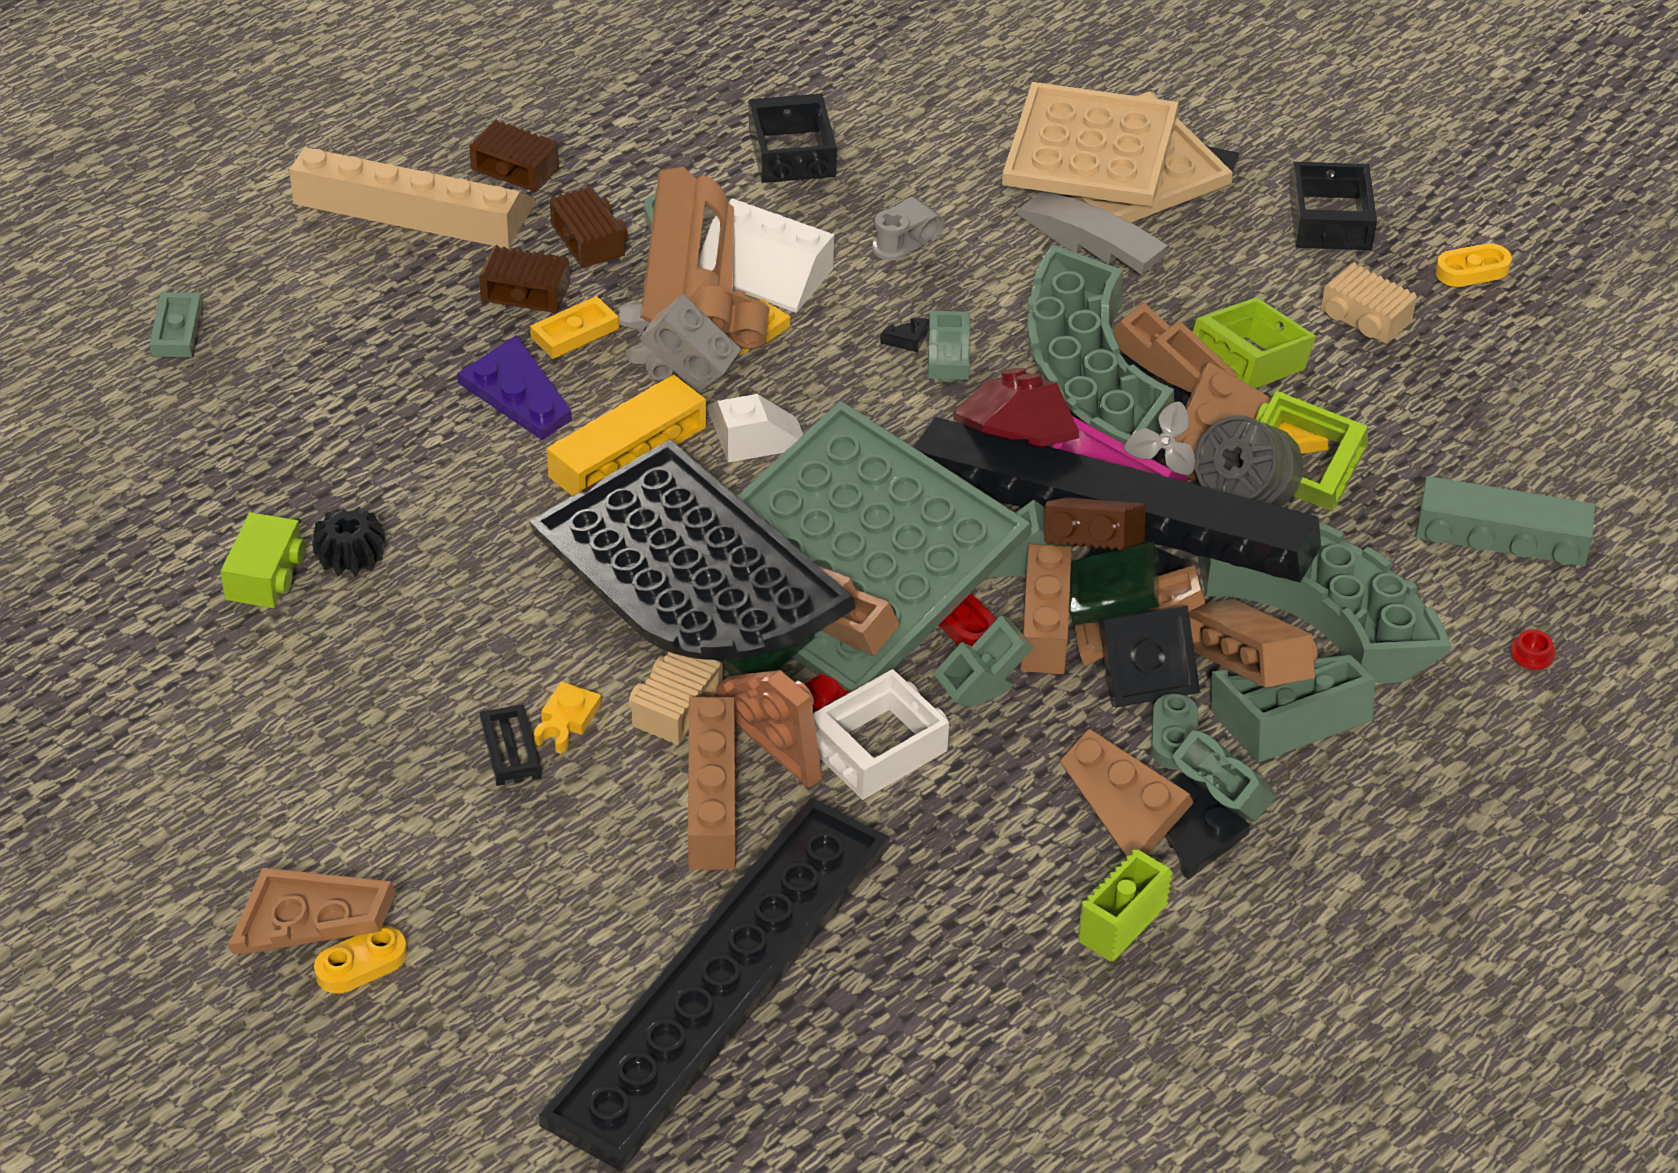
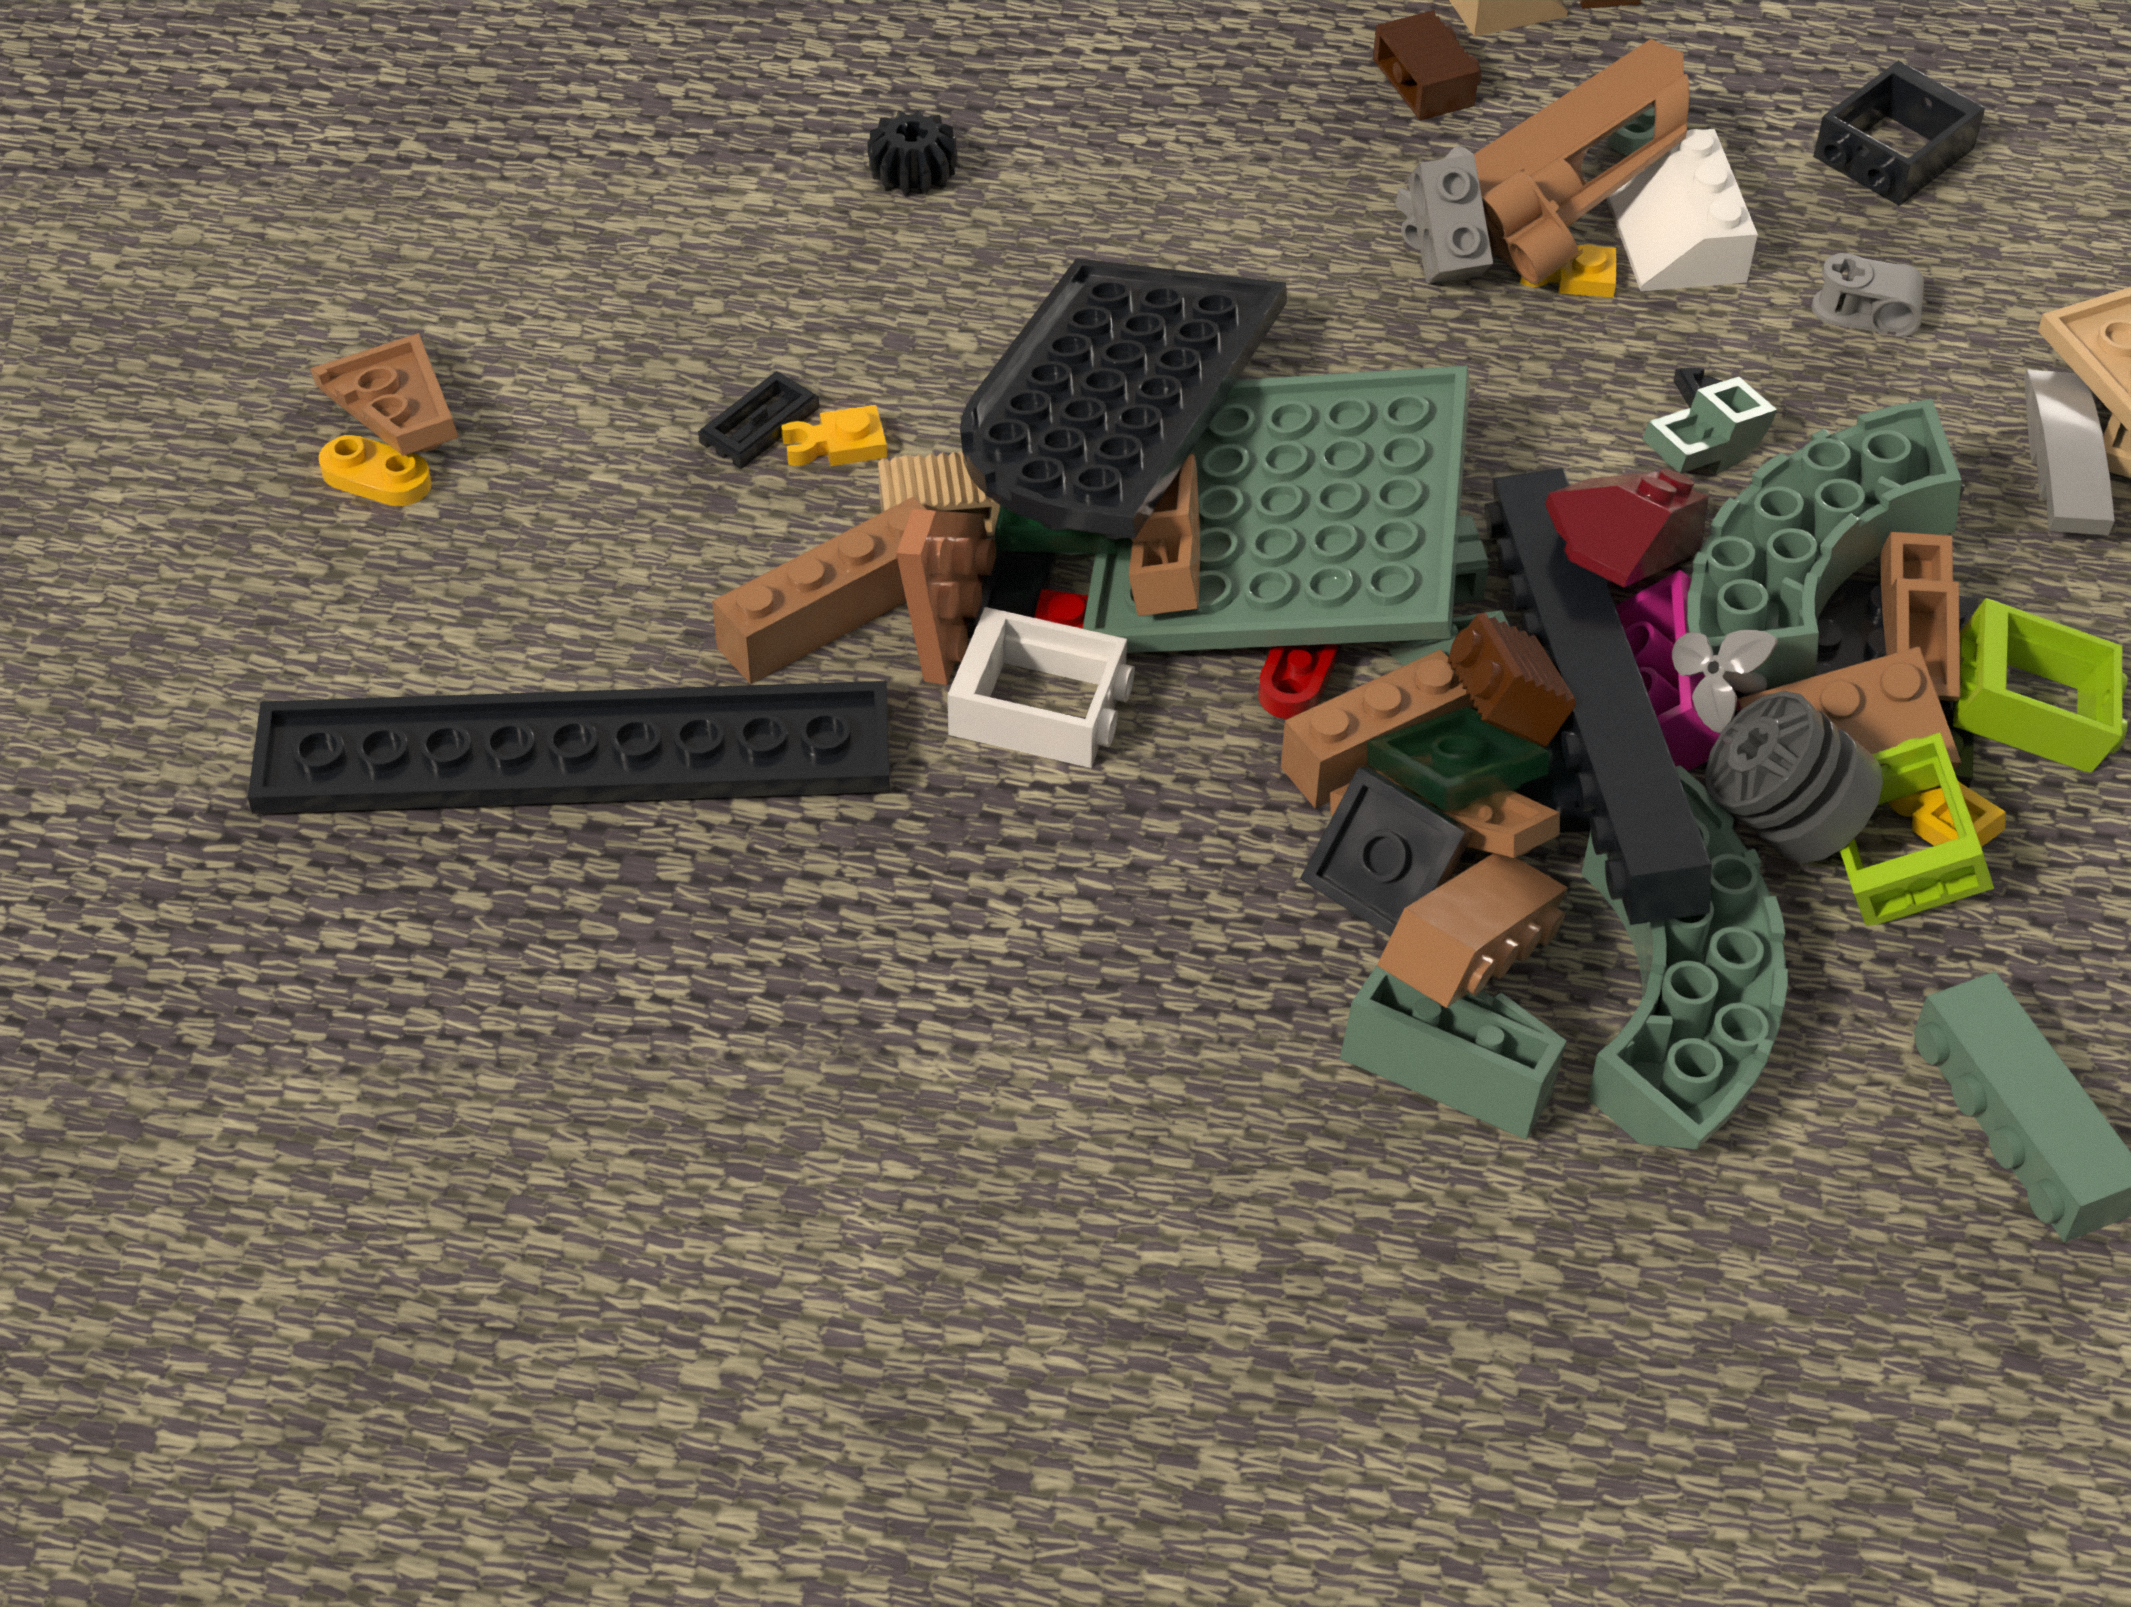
camera: 55 degrees right, 5 degrees up
lime brick [220,512,306,608] -> none
dark purple wing [457,335,572,440] -> none
yellow plate [530,296,619,359] -> none
yellow brick [547,374,706,496] -> none
reddish brown brick [550,185,628,268] -> none
white slope [707,394,803,462] -> none
sand green brick [933,615,1033,707] -> none
medium nougat wing [1060,729,1194,857] -> none
lime brick [1078,850,1173,961] -> none
sand green plate [1151,693,1198,770] -> none
black wing [1165,773,1250,880] -> none
sand green brick [1172,730,1276,822] -> none
red plate [1510,630,1555,670] -> none

